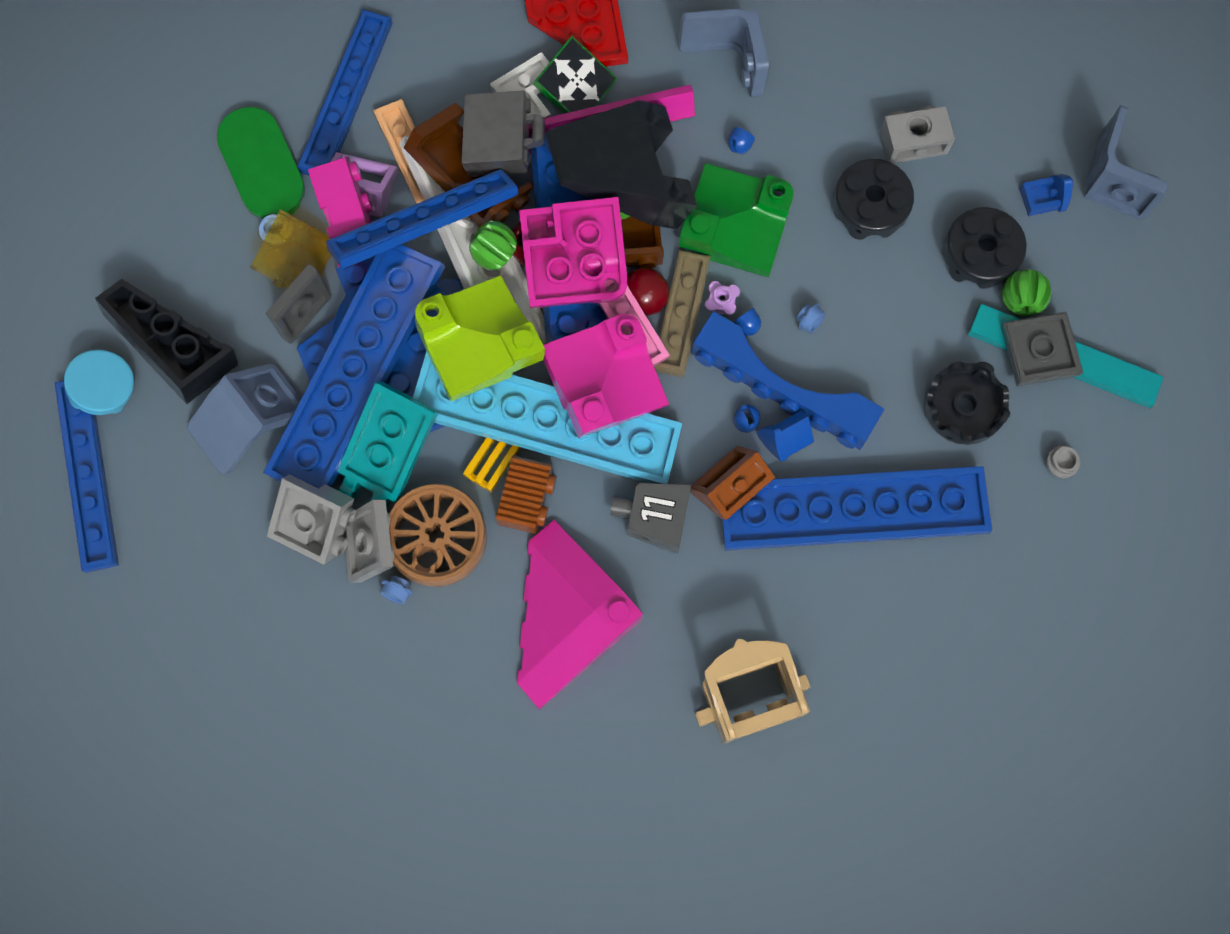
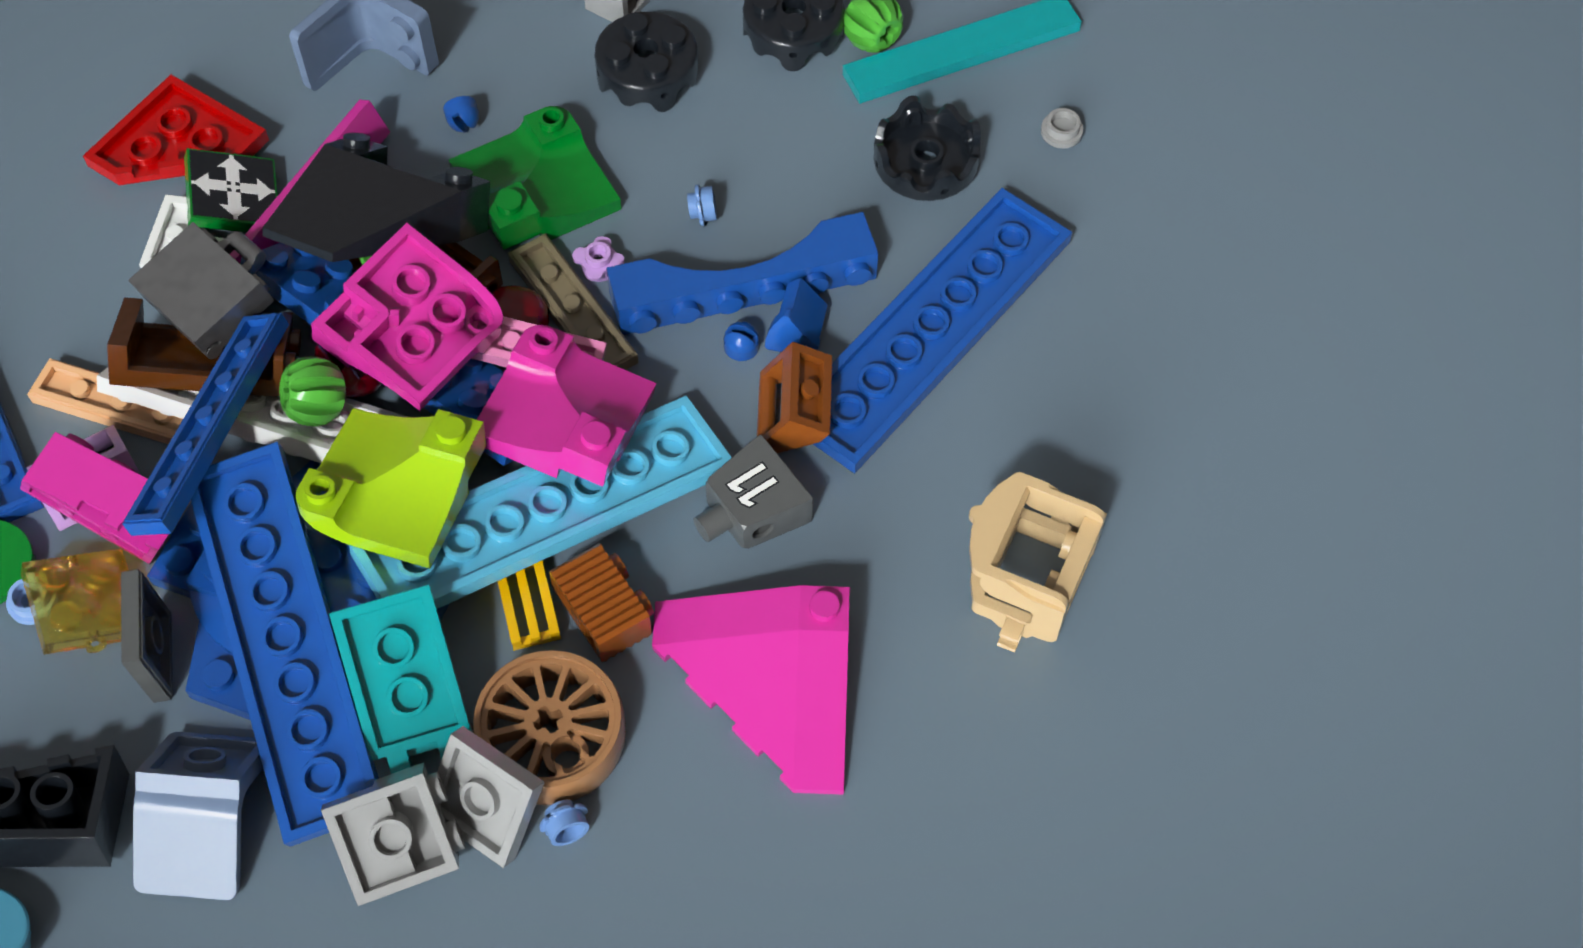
camera: 45 degrees left, 15 degrees down
blue hinge [733,308,761,336] -> none
dark grey tile [1001,312,1083,386] -> none

